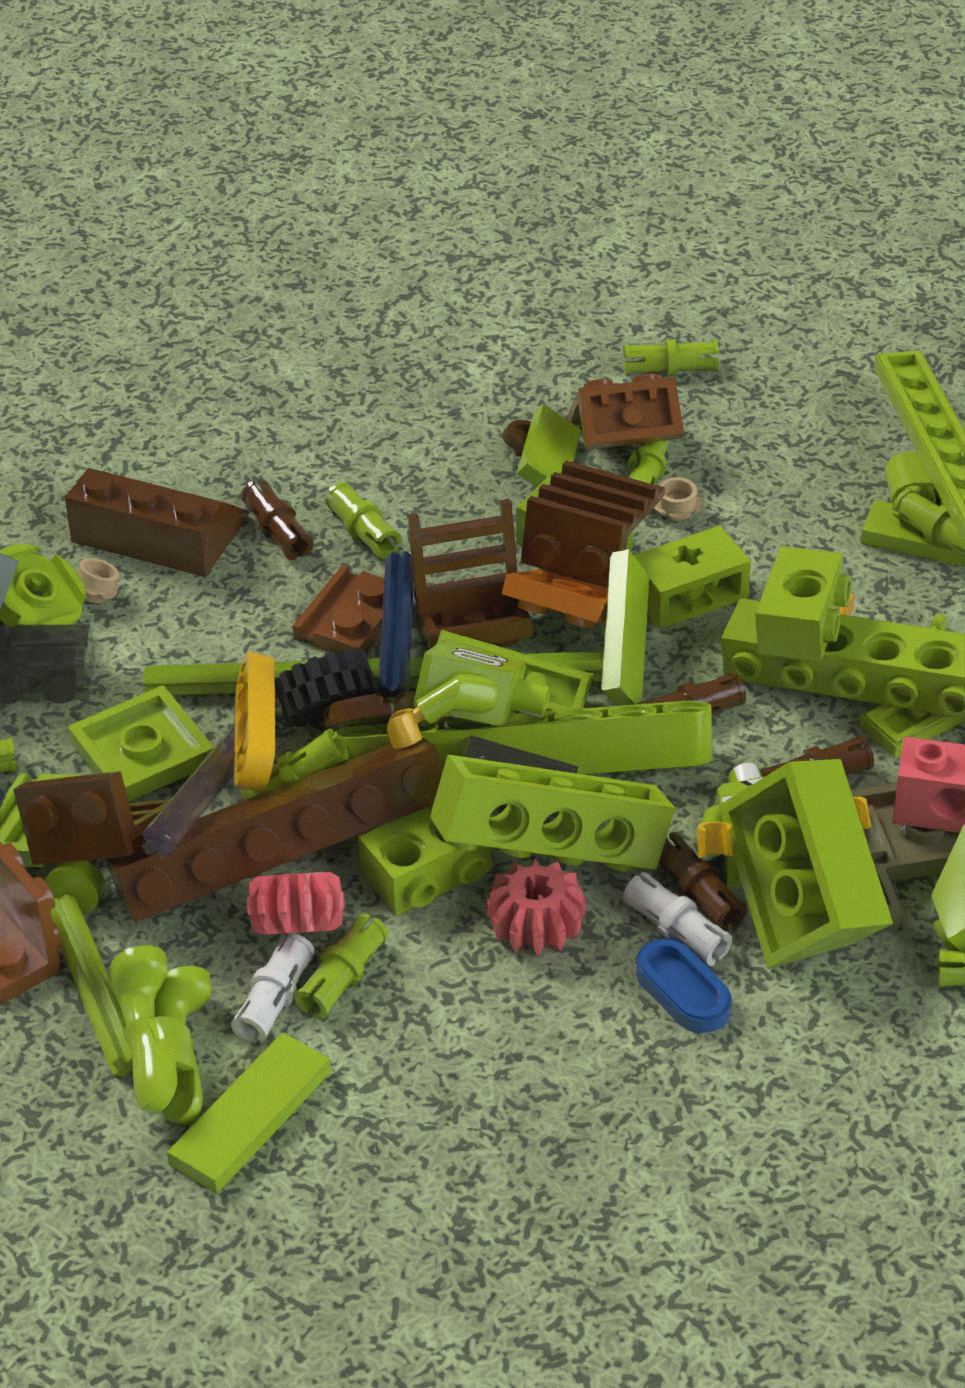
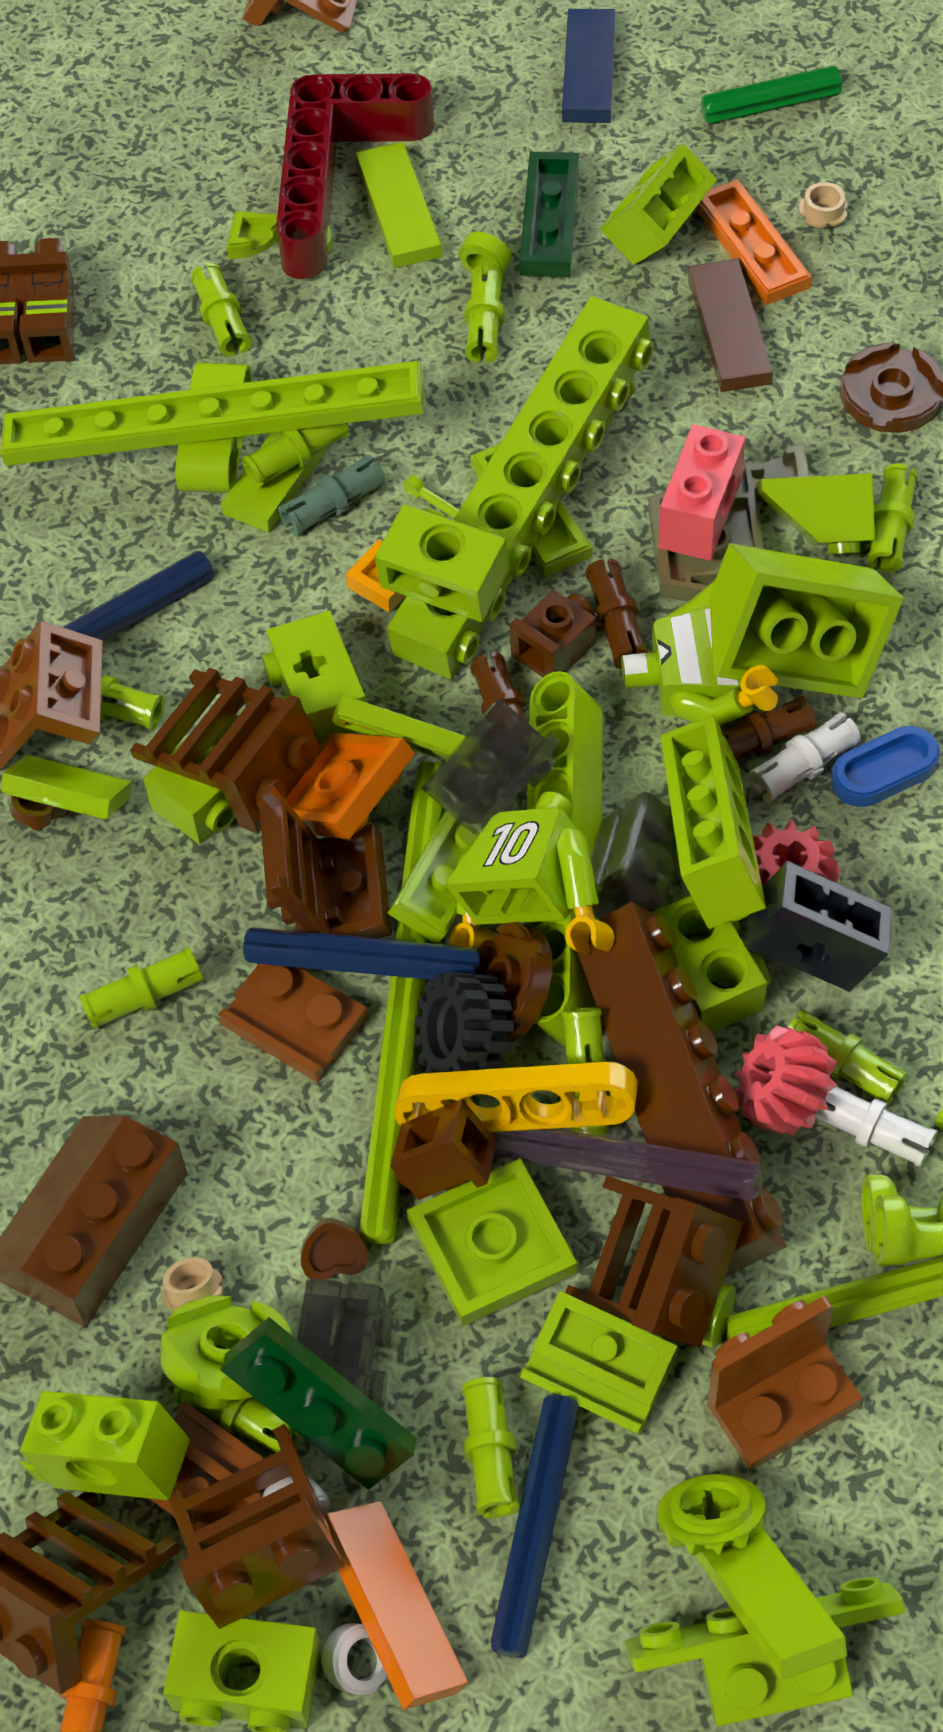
camera: 80 degrees left, 15 degrees up
reddish brown pin [241,479,314,561] -> none
tan plate [654,477,702,521] -> none
none -> dark blue axle [62,551,214,641]
none -> sand green pin [278,454,386,537]
none -> reddish brown piece [301,1218,368,1282]
none -> reddish brown brick [390,1099,497,1200]
none -> clear smoke bracket [421,698,560,835]
none -> reddish brown brick [509,589,596,677]
none -> black brick [745,861,892,992]

